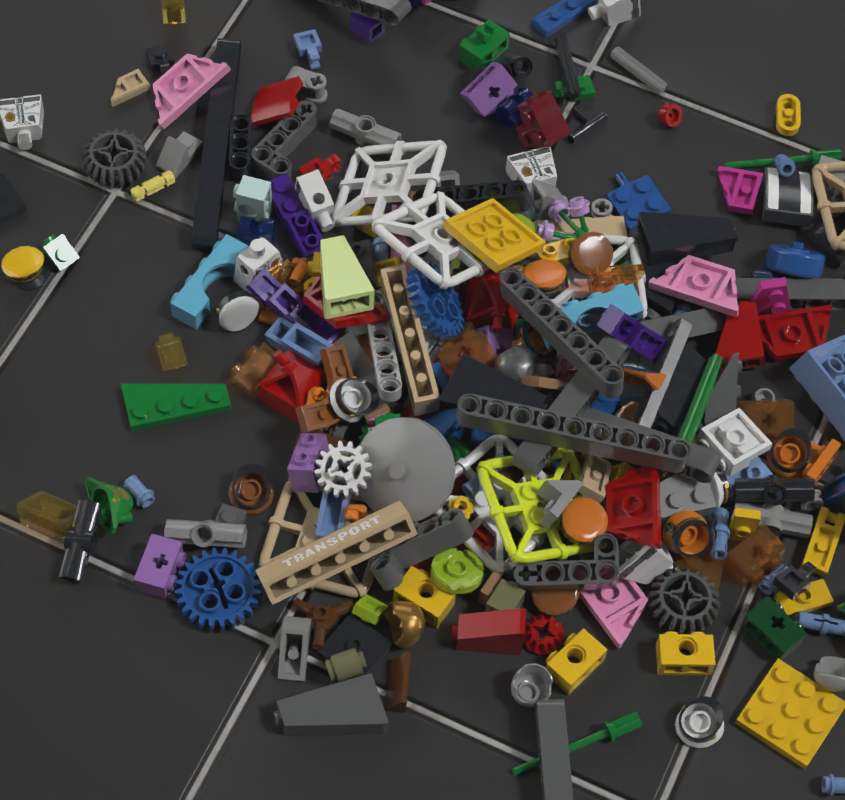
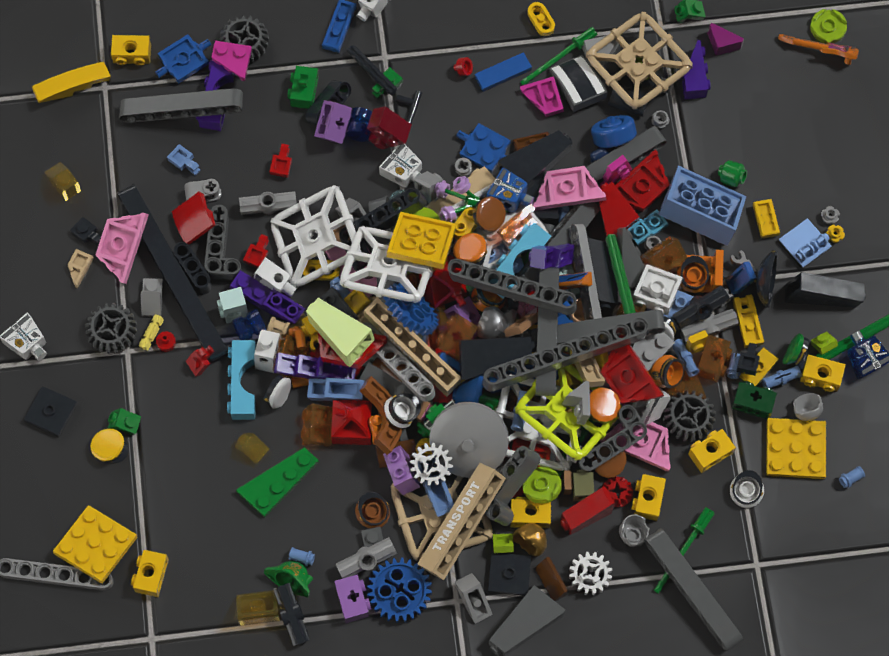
camera: 30 degrees left, 10 degrees up
reddish brown piece [292,598,354,650] -> none
olive brick [325,648,367,682] -> none
orange arm [344,504,367,523] -> none
yellow plate [448,496,474,519] -> none
light grey axle [611,47,667,94] -> none
medium blue pin [774,154,796,177] -> none
none -> red tile [156,331,176,352]
none -> red plate [186,345,214,377]
none -> tan bush [267,317,291,339]
none -> red plate [269,144,292,178]
none -> blue tile [475,52,532,91]
none -> blue torso [486,167,534,212]
none -> white gear [569,552,612,596]
none -> medium azure slope [628,209,669,245]

